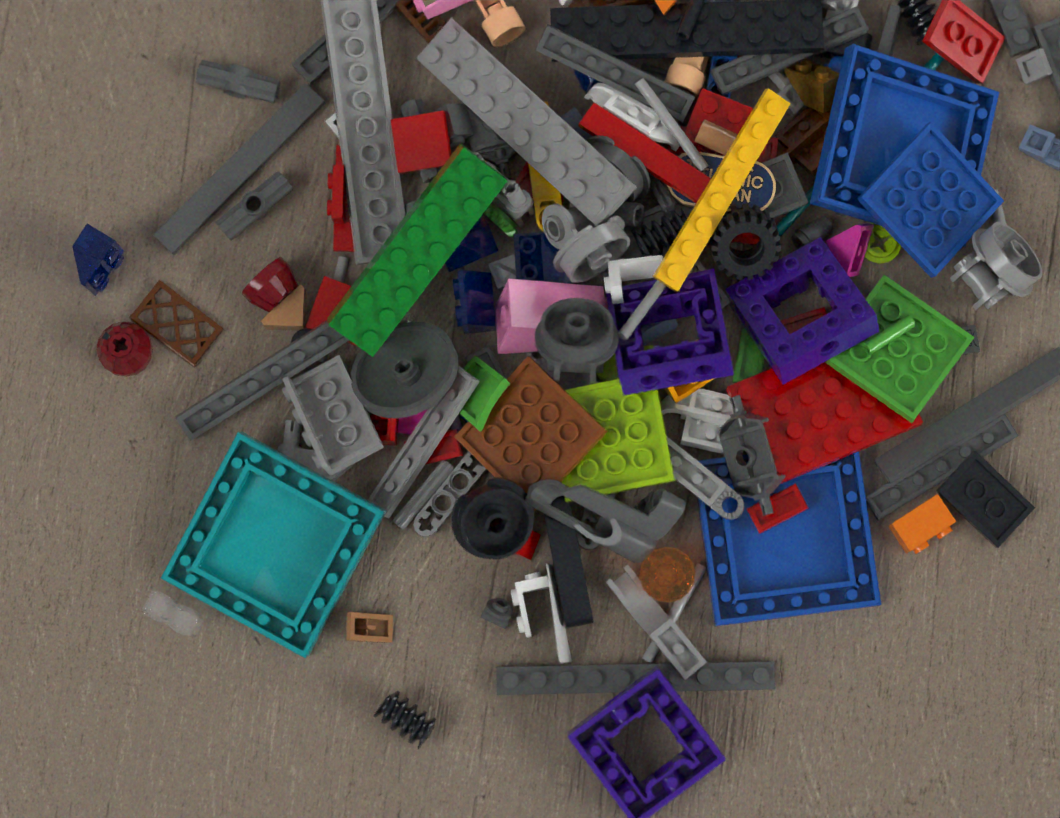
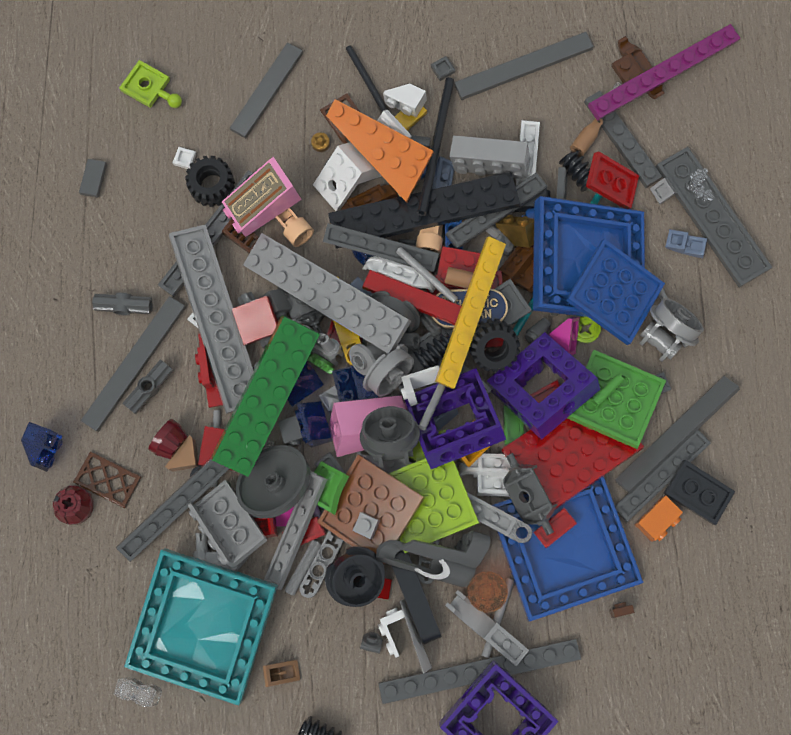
camera: 10 degrees left, 5 degrees down
none -> dark grey brick [278,415,305,447]
none -> light grey plate [353,512,380,539]
none -> reddish brown plate [610,602,635,618]

